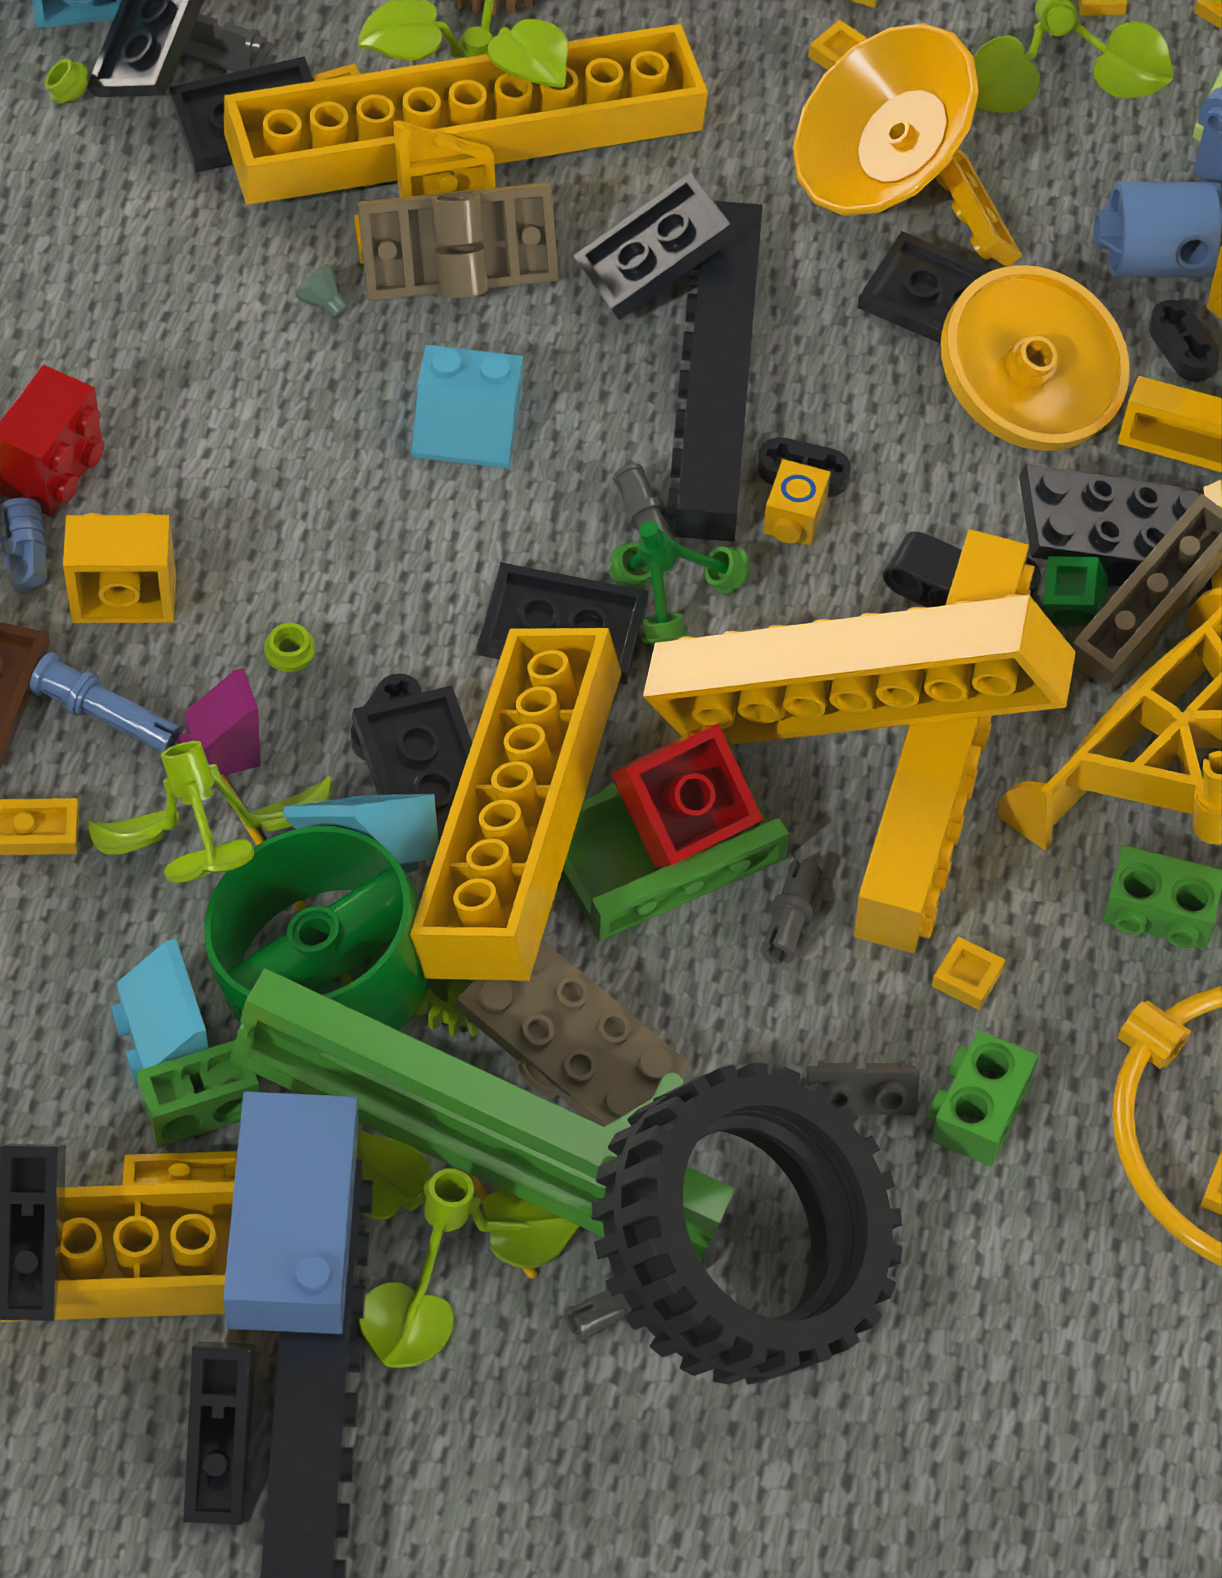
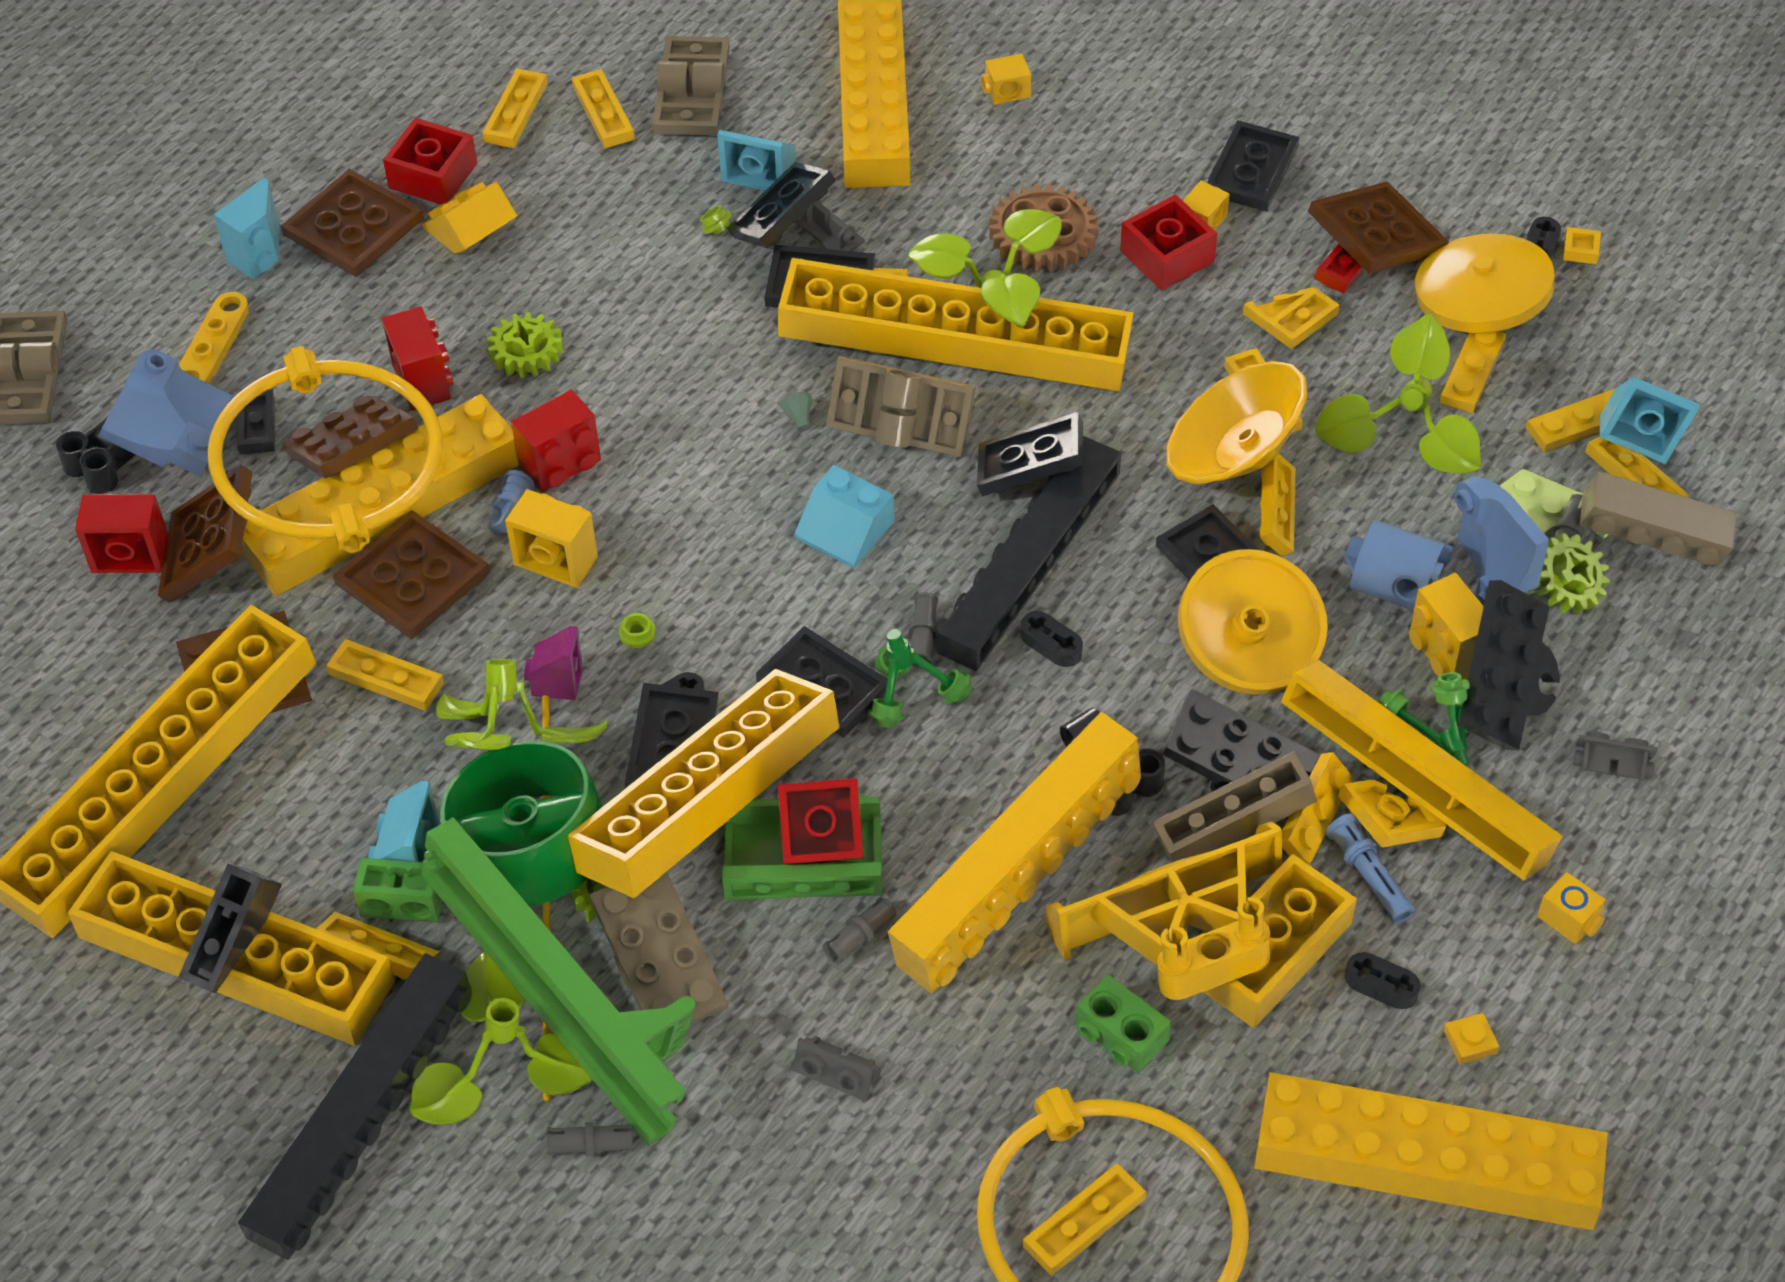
camera: 30 degrees right, 5 degrees down
medium blue pin [29,652,183,753] -> none
black slope [183,1341,256,1525] -> none
medium blue brick [223,1092,359,1334] -> none
medium azure slope [283,794,439,873] -> none
yellow wing [393,120,496,198] -> none
black tyre [592,1063,903,1385] -> none
yellow brick [643,594,1076,745] -> none
yellow brick [763,459,831,546] -> none
bright green brick [927,1030,1039,1167] -> none
yellow plate [932,936,1006,1010] -> none
green brick [1043,556,1109,626] -> none
black beam [1149,300,1219,382] -> none

